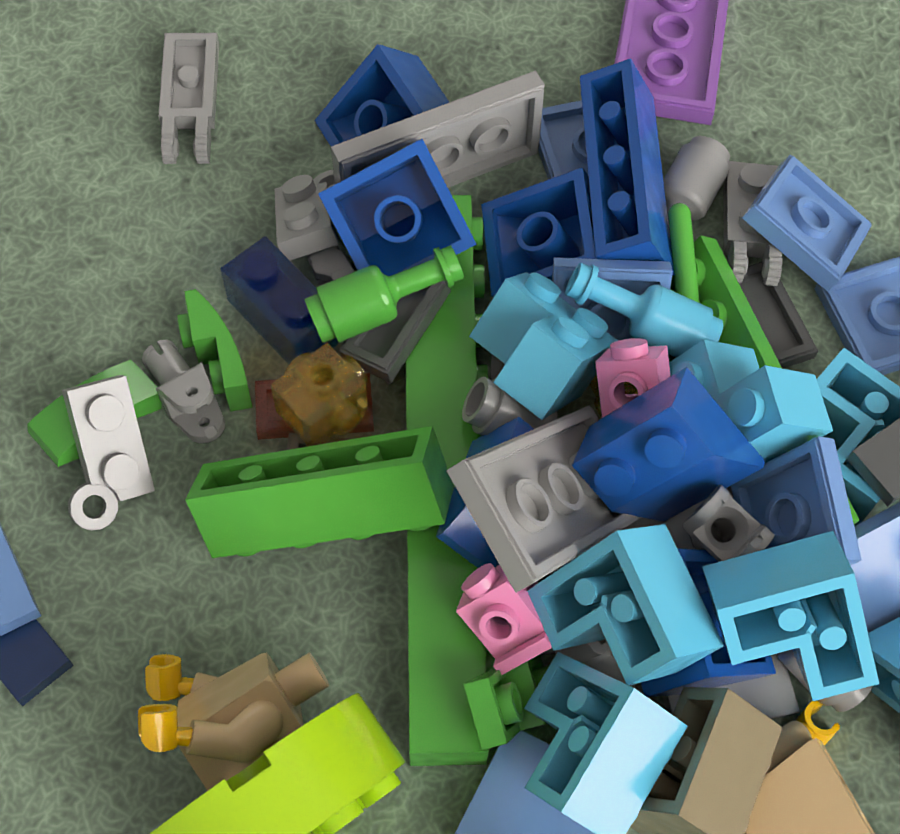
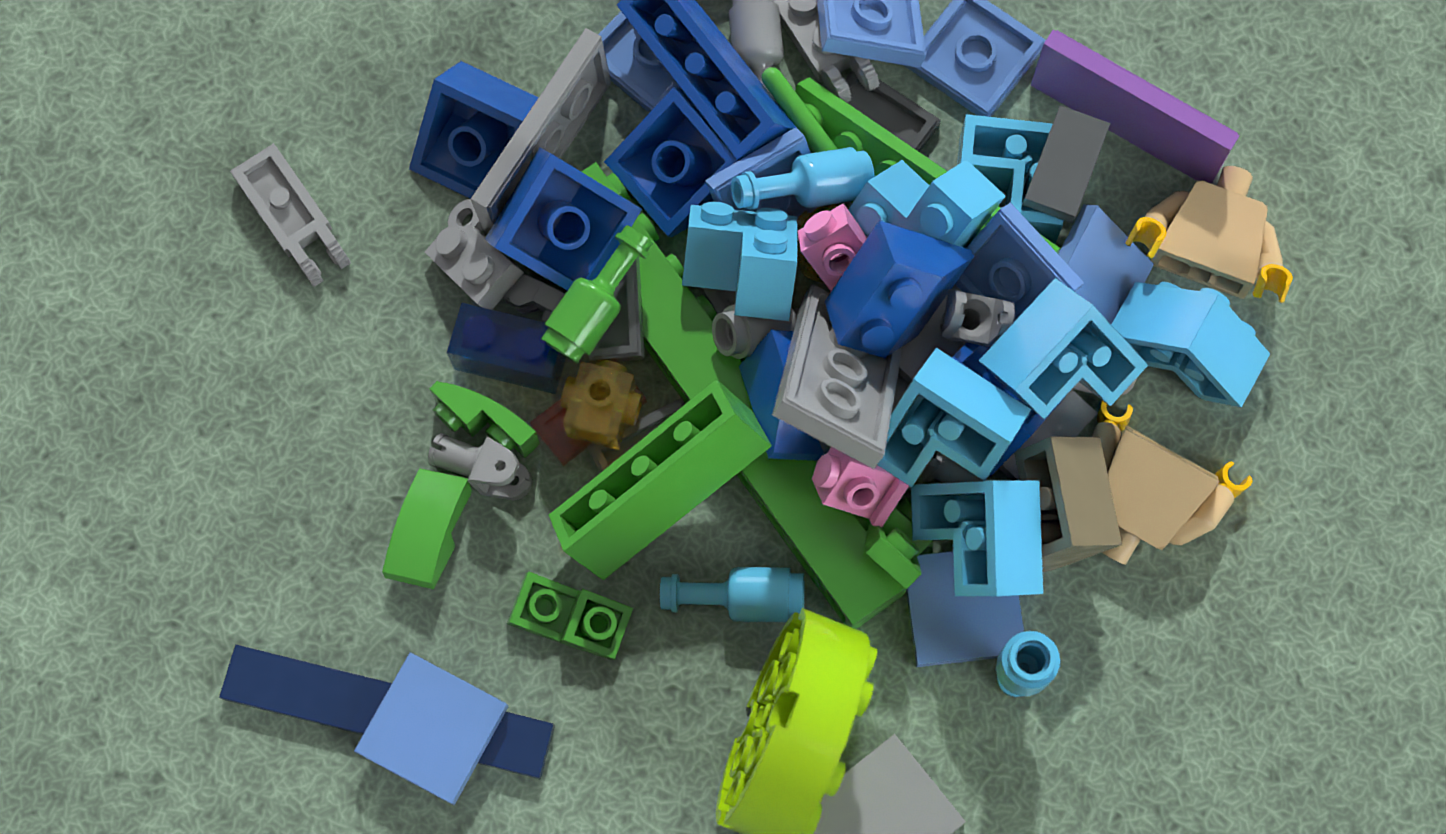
camera: 30 degrees left, 10 degrees up
hinge [62,375,155,531] -> none
tan torso [138,652,329,791] -> none
none -> bright green slope [507,571,633,660]
none -> medium azure piece [660,567,805,622]

